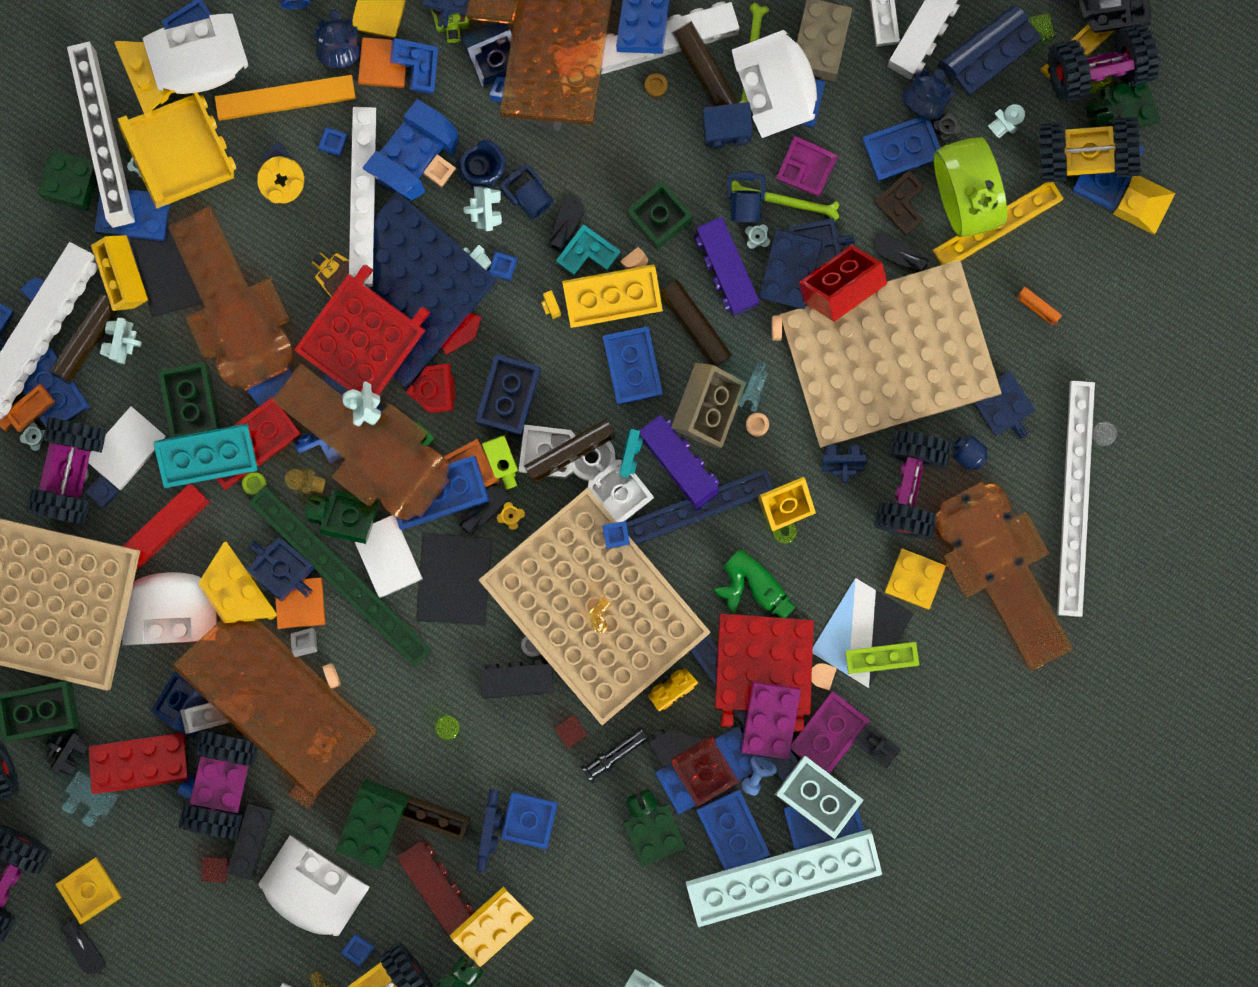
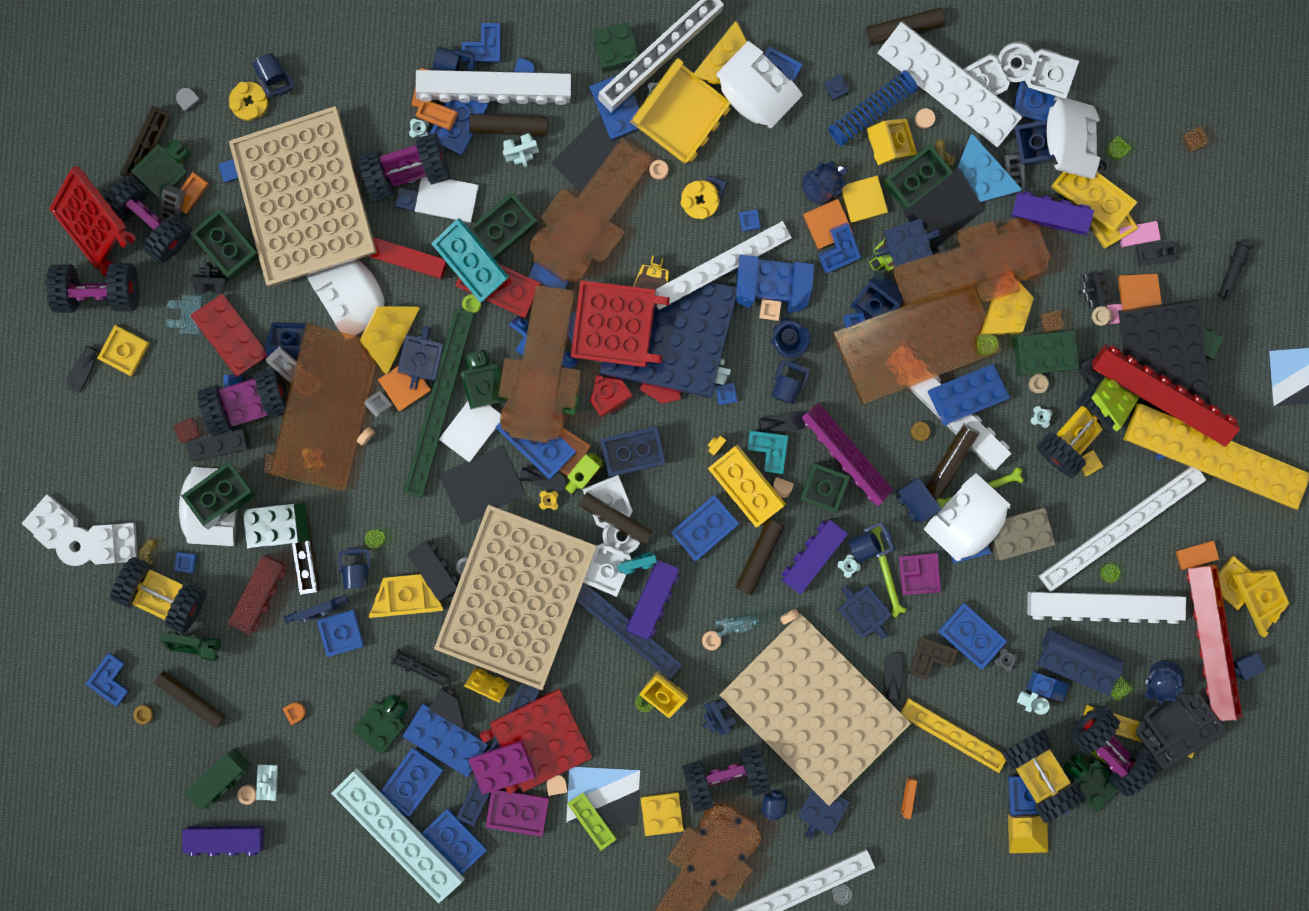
camera: 65 degrees right, 5 degrees up
yellow brick [91,235,148,311] -> none
light orange tile [215,75,356,121] -> none
clear yellow hips [285,469,326,495] -> none
light aqua hips [343,381,381,426] -> none
yellow plate [450,887,534,967] -> none
light aqua hips [464,186,502,231] -> none
clear red tile [554,716,587,748] -> none
clear yellow arm [589,597,612,633] -> none
blue plate [602,521,630,549] -> none
dark tan brick [671,363,746,448] -> none
clear red brick [671,735,739,807] -> none
green piece [713,549,796,619] -> none
medium blue piece [741,755,777,795] -> none
dark blue plate [759,229,822,309] -> none
light aqua brick [775,756,863,839] -> none
red brick [799,245,887,322] -> none
black hips [853,723,901,769] -> none
dark blue hair [902,69,956,120] -> none
lime cylinder [934,137,1007,237] -> none
none -> dark green brick [181,461,256,530]
none -> orange tile [282,702,306,725]
none -> dark blue piece [338,547,370,589]
none -> yellow wing [369,574,444,618]
none -> light nougat tile [649,160,669,180]
none -> magenta plate [802,402,893,506]
none -> blue slope [1027,671,1070,702]

